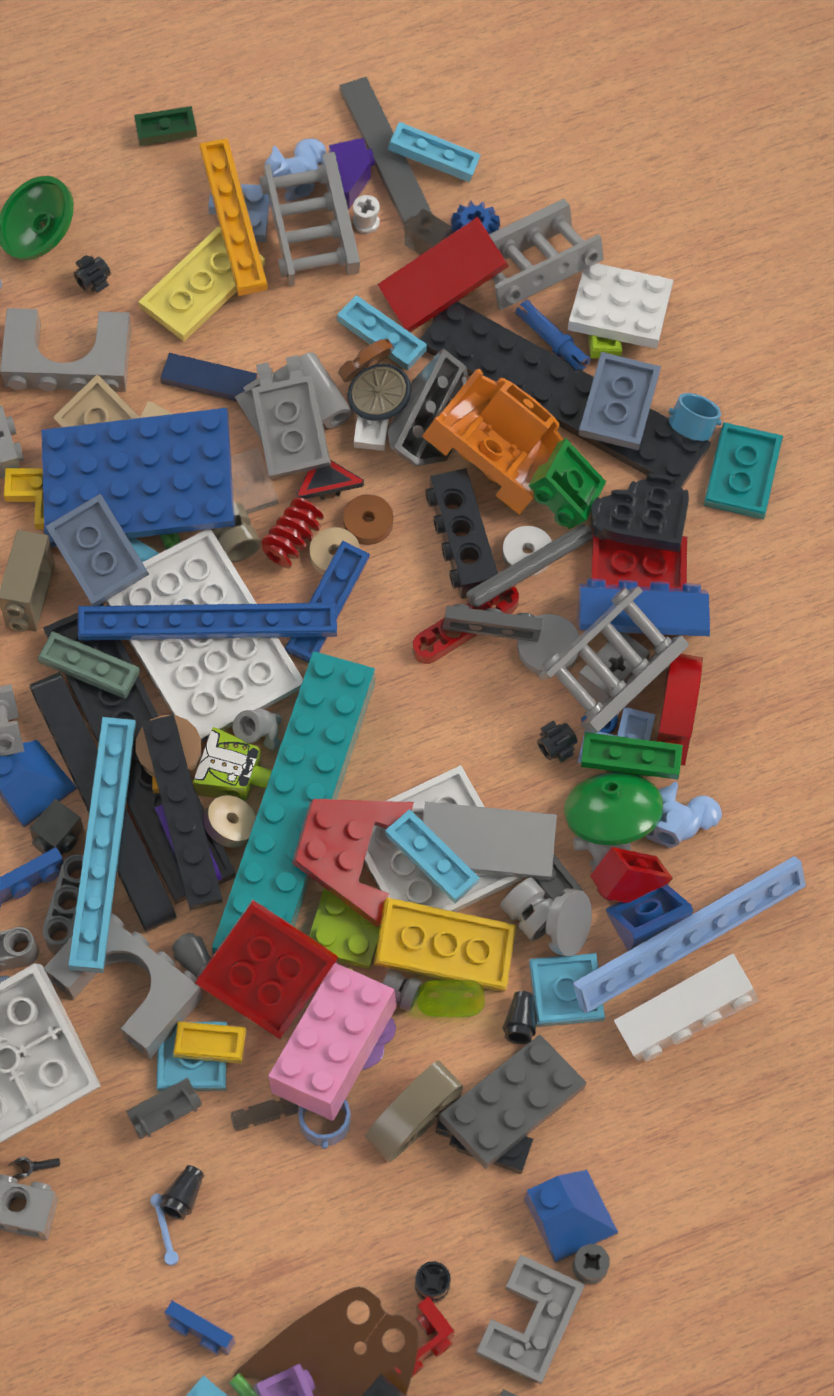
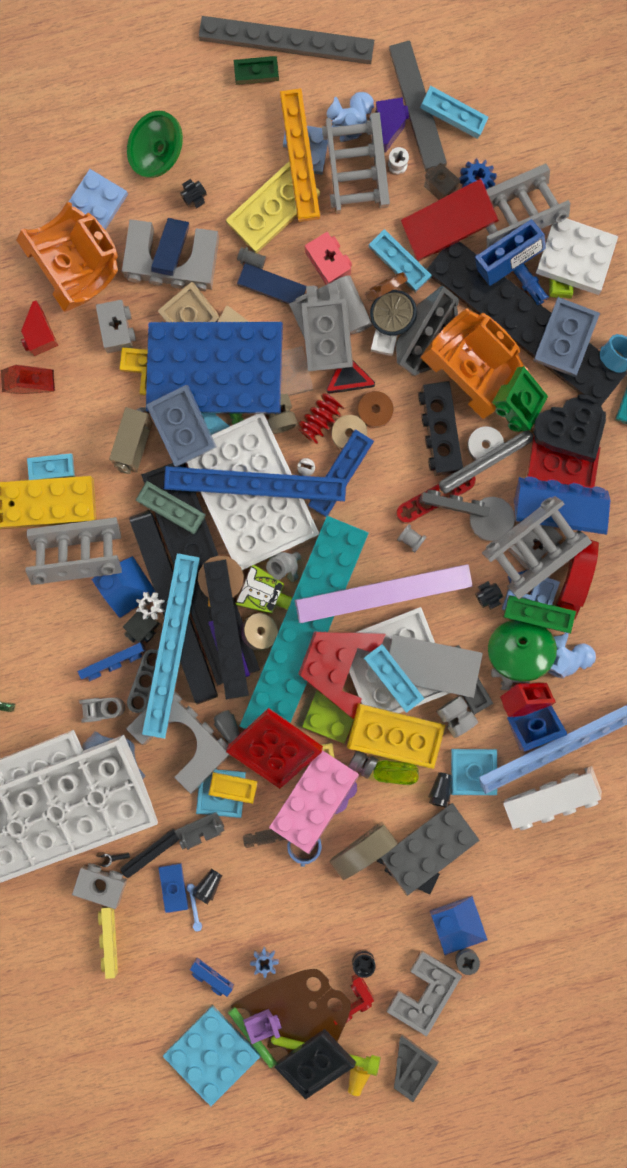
camera: 10 degrees right, 20 degrees up
light grey tile [546,888,592,956] -> none
none -> light yellow plate [98,906,118,979]
none -> black axle [120,829,180,878]
none -> white gear [136,592,165,619]
none -> dark blue tile [151,218,189,276]
none -> blue plate [158,863,189,913]
none -> dark grey plate [199,16,375,64]
none -> dark grey pin [237,247,266,269]
none -> medium blue gear [250,947,279,978]
none -> lavender tile [295,564,473,623]
none -> white hinge [297,458,315,476]
none -> coral brick [305,232,352,285]
none -> light grey bush [397,524,426,553]
none -> blue brick [475,219,546,286]

